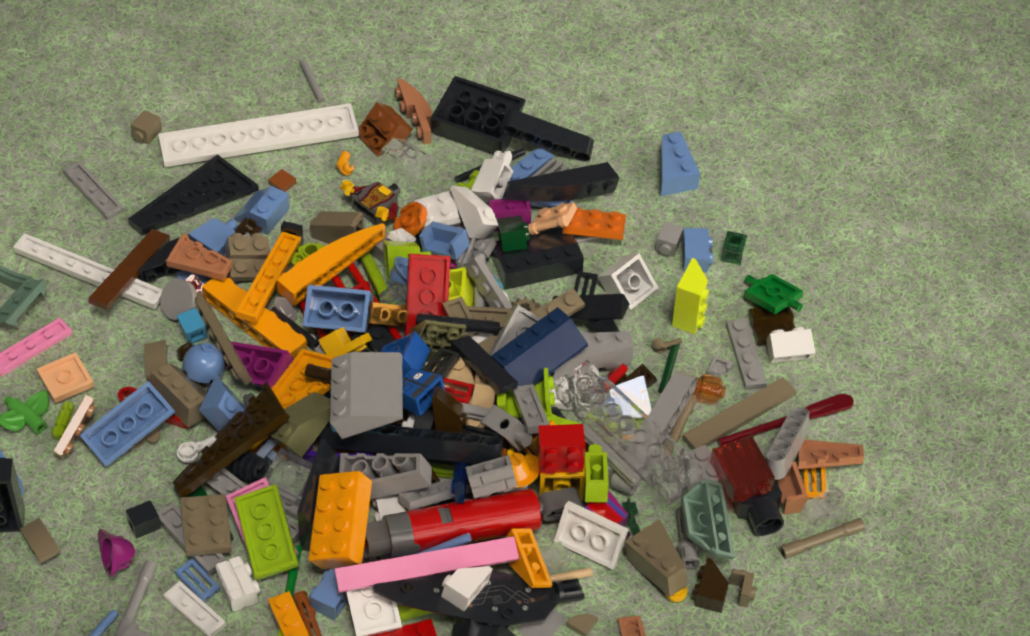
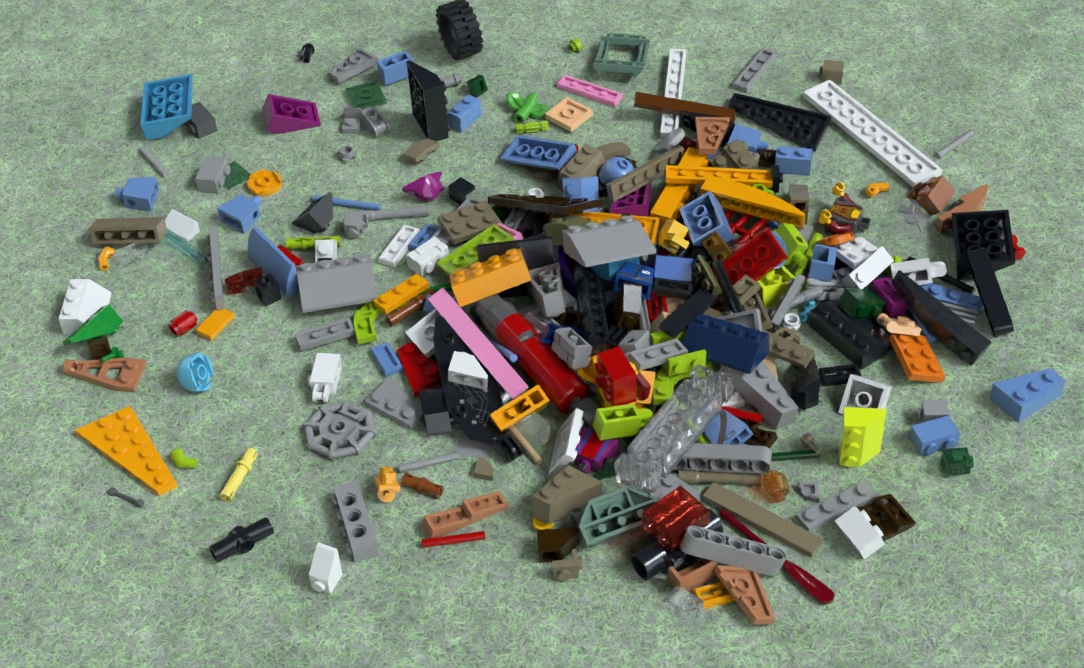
camera: 75 degrees right, 5 degrees down
wing [53,395,96,459] -> none
dark azure panel [177,308,208,344] -> none
dark orange tile [268,169,297,192] -> none
white tile [387,228,416,242] -> none
green plate [744,274,803,314] -> none
dark tan piece [780,518,865,559] -> none

